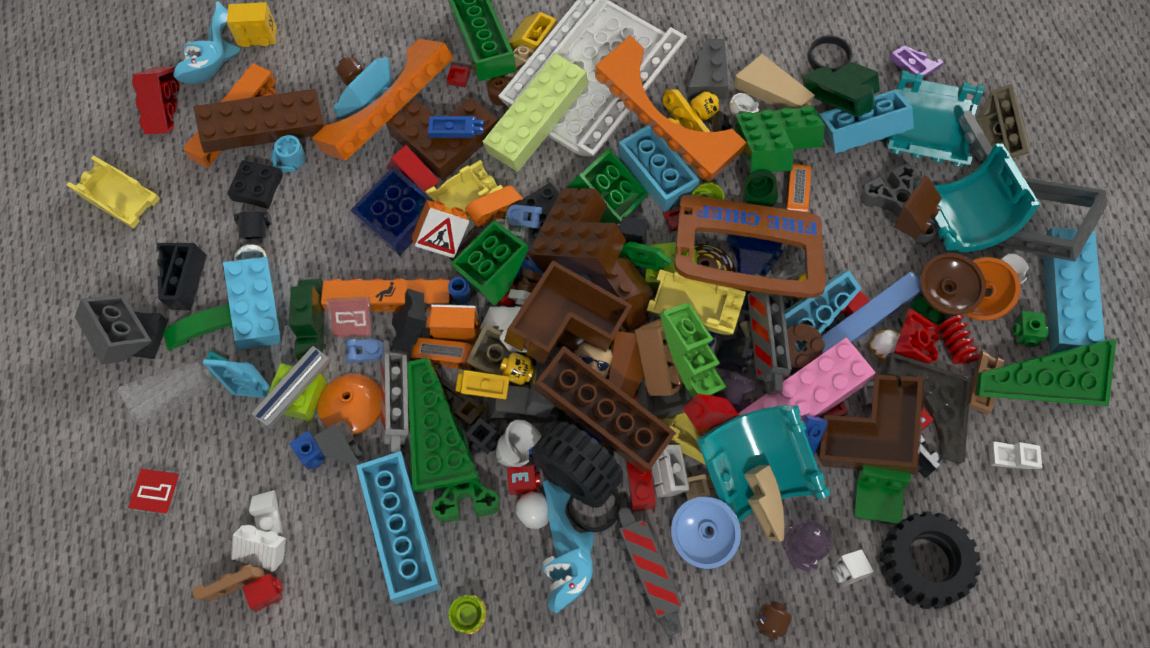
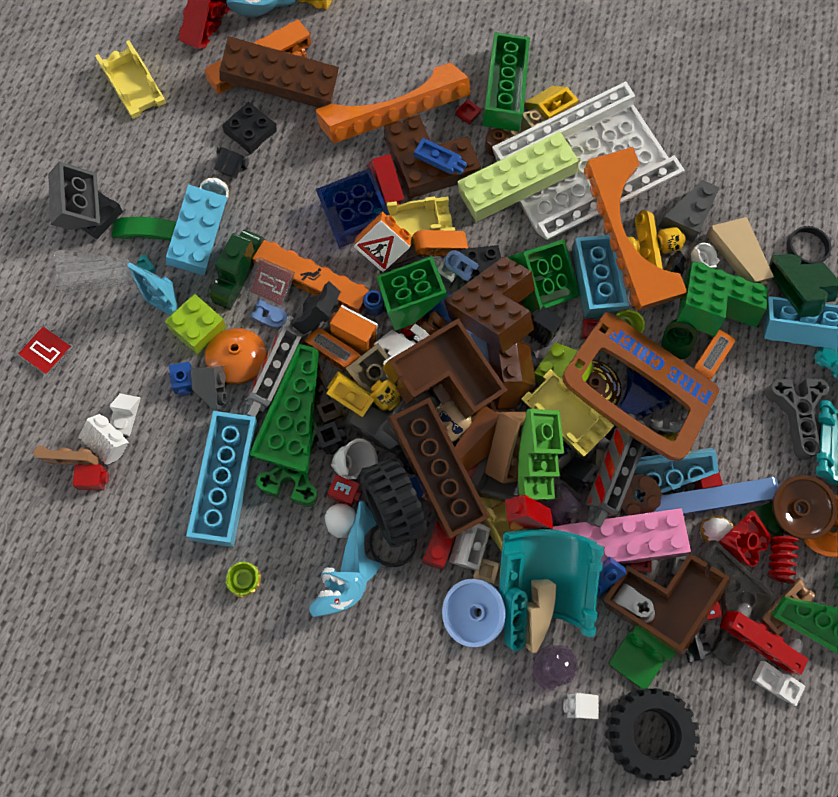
camera: 15 degrees right, 5 degrees up
black wedge [157,243,206,311] -> none
light grey tile [251,346,331,429] -> none
medium azure piece [271,135,306,172] -> none
medium azure wedge [333,56,392,119] -> none
reddish brown head [336,57,364,85] -> none
dark grey hinge [616,508,682,637] -> none
green plate [618,241,673,271] -> none
reddish brown head [756,601,792,640] -> none
reddish brown slope [894,175,942,239] -> none
none -> teal beam [504,587,528,652]
none -> light grey piece [611,583,655,623]
none -> red piece [719,603,808,675]

